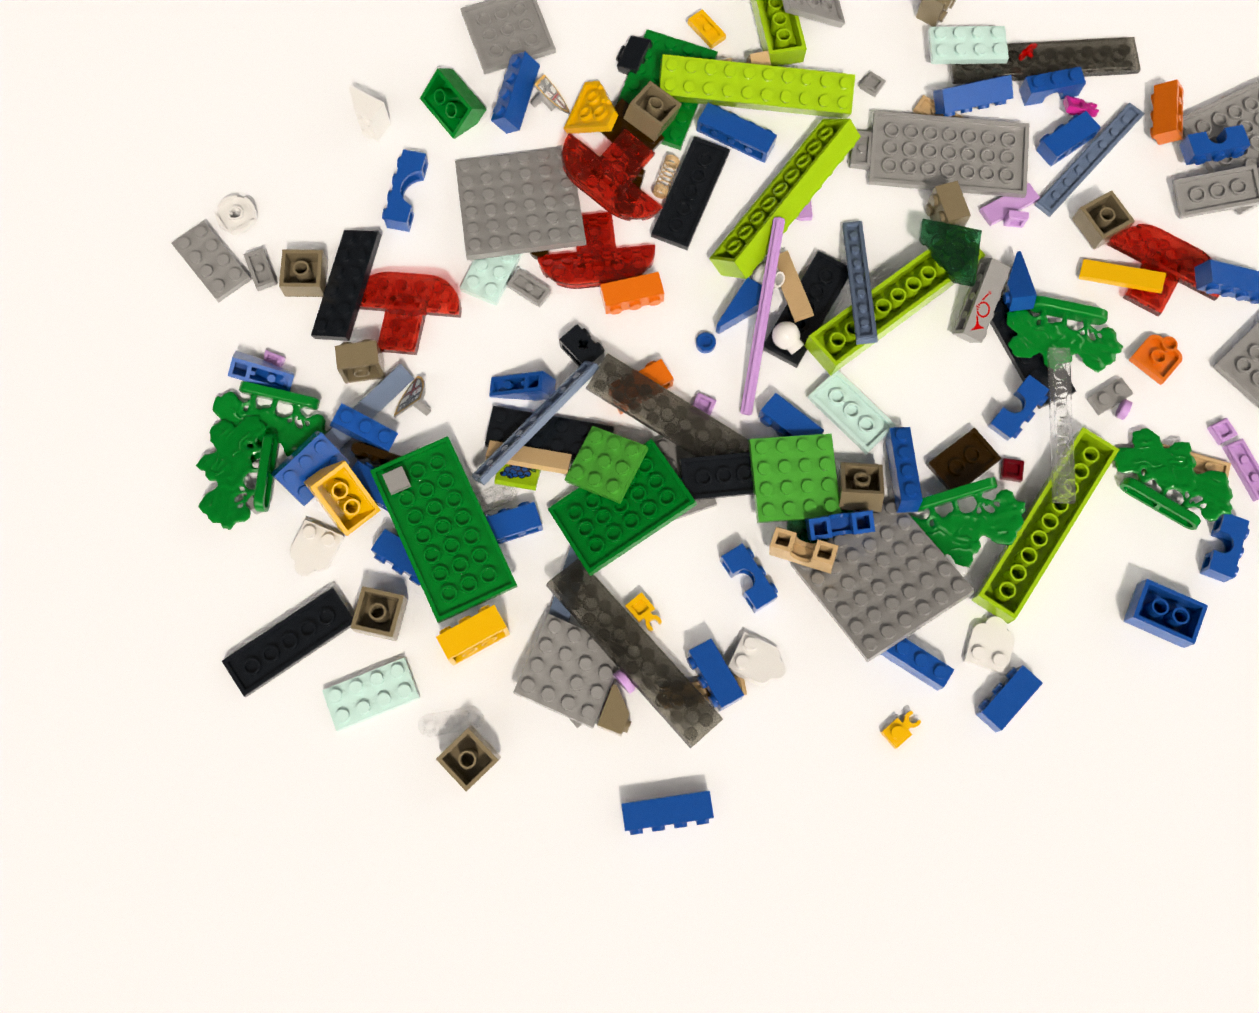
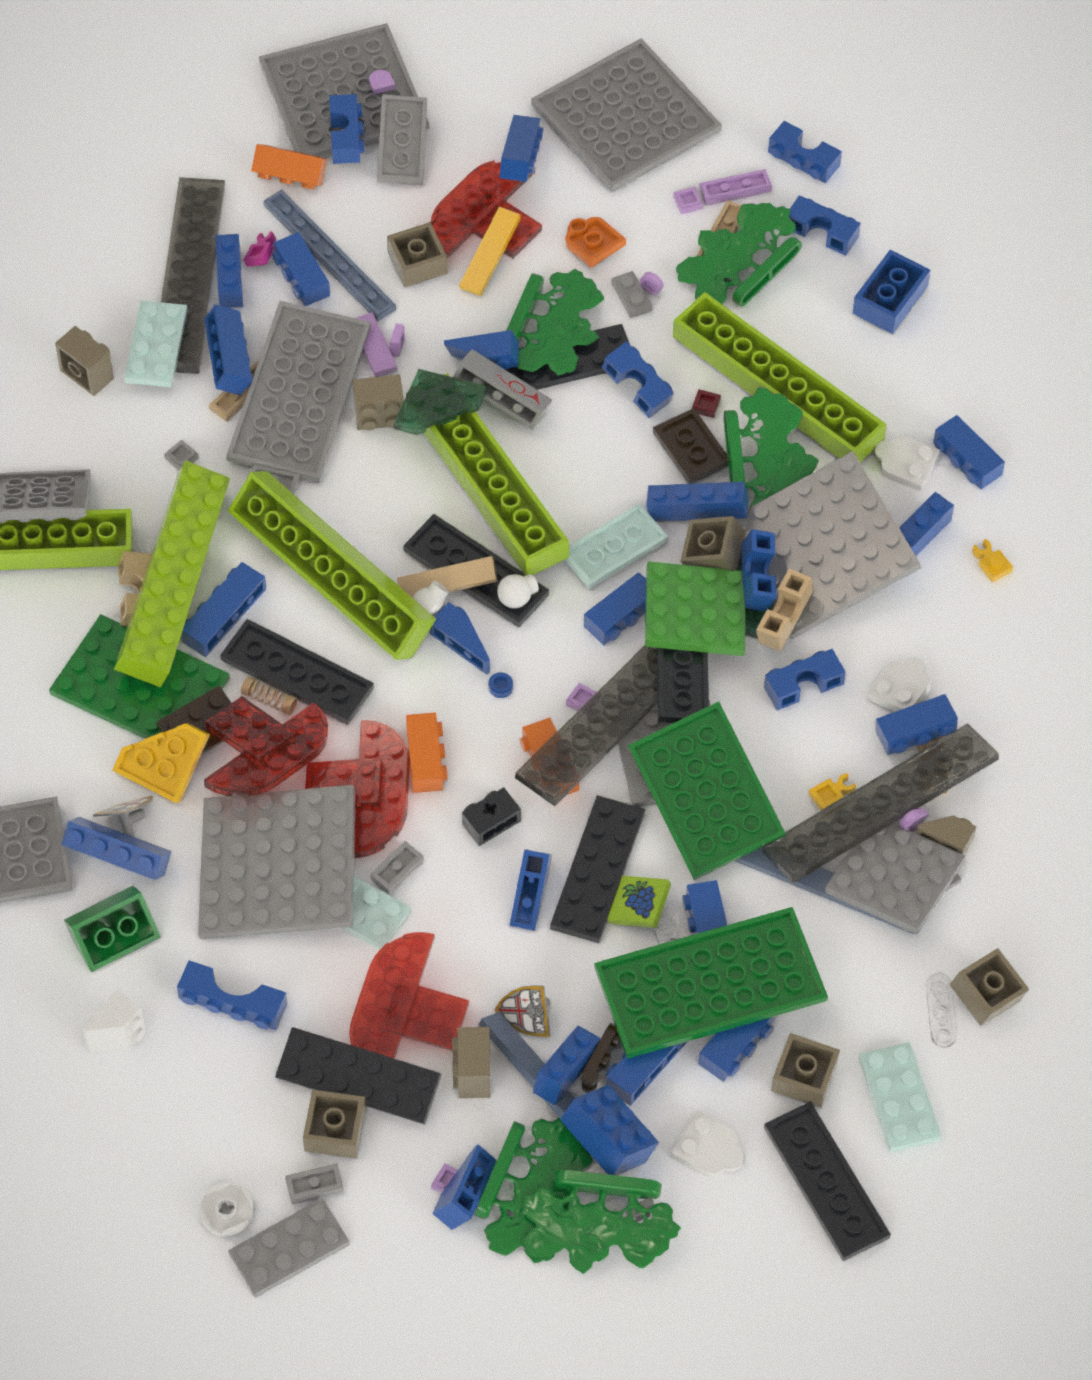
camera: 80 degrees left, 15 degrees down
yellow slope [304,460,381,536] -> none
light grey tile [382,466,411,495] -> none
yellow brick [436,605,510,666] -> none
sand blue tile [472,361,600,485] -> none
tan tile [486,440,572,475] -> none
bright green plate [564,426,648,504] -> none
black piece [615,36,653,75] -> none
blue brick [621,791,714,835] -> none
dark tan brick [623,81,682,141] -> none
yellow plate [688,9,726,49] -> none
lavender axle [740,217,785,416] -> none
sand blue tile [842,221,878,345] -> none
red plant [1018,43,1038,61] -> none
clear plate [1047,347,1076,504] -> none

